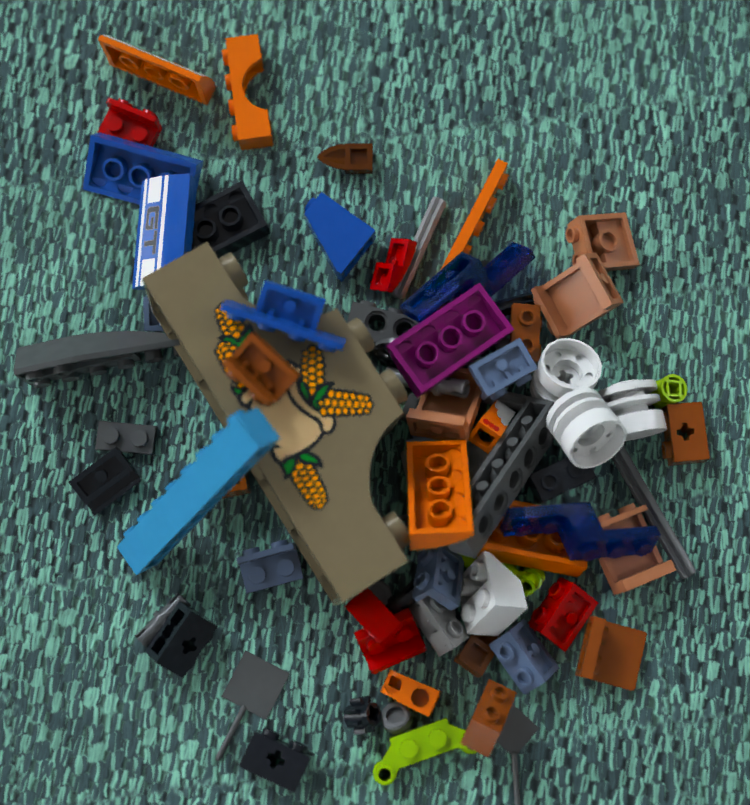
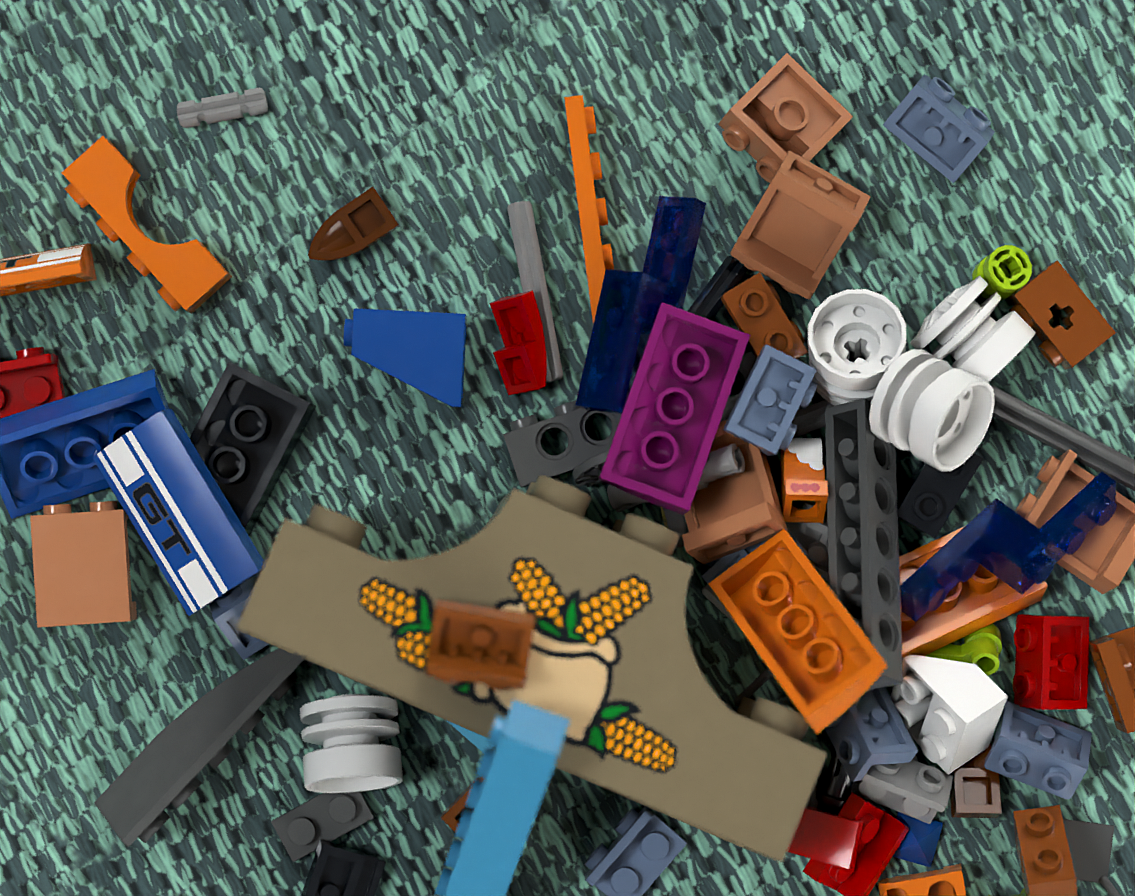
camera: 40 degrees left, 10 degrees up
blue bracket [220,279,346,352] -> none
none -> nougat panel [30,501,137,627]
none -> light grey axle [177,88,268,128]
none -> white wheel [300,694,403,793]
none -> sand blue bracket [883,74,995,183]
none -> blue slope [893,812,943,868]

